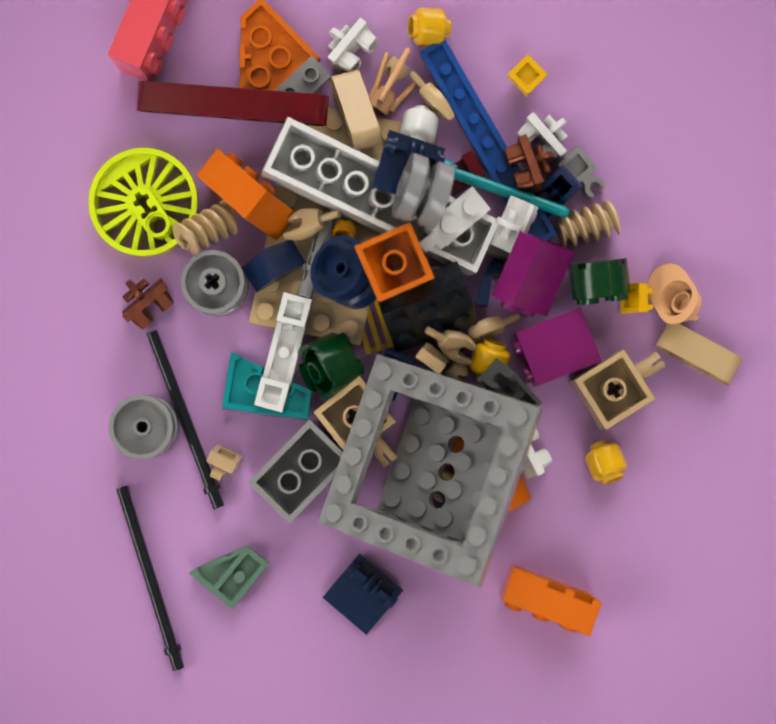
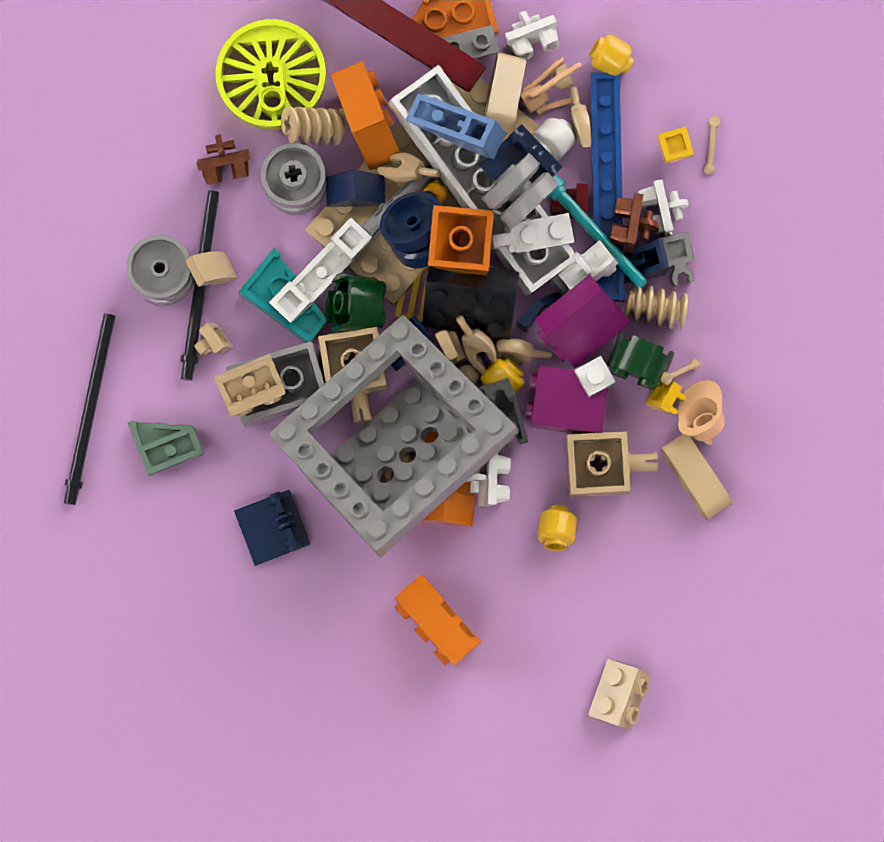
camera: 25 degrees right, 5 degrees down
none -> tan slope [186,251,238,287]
none -> tan bracket [214,354,286,417]
none -> medium blue slope [406,93,506,160]
none -> white plate [574,356,615,397]
none -> tan bracket [588,659,650,731]
none -> tan hinge [661,359,700,385]
none -> tan hinge [704,116,720,175]

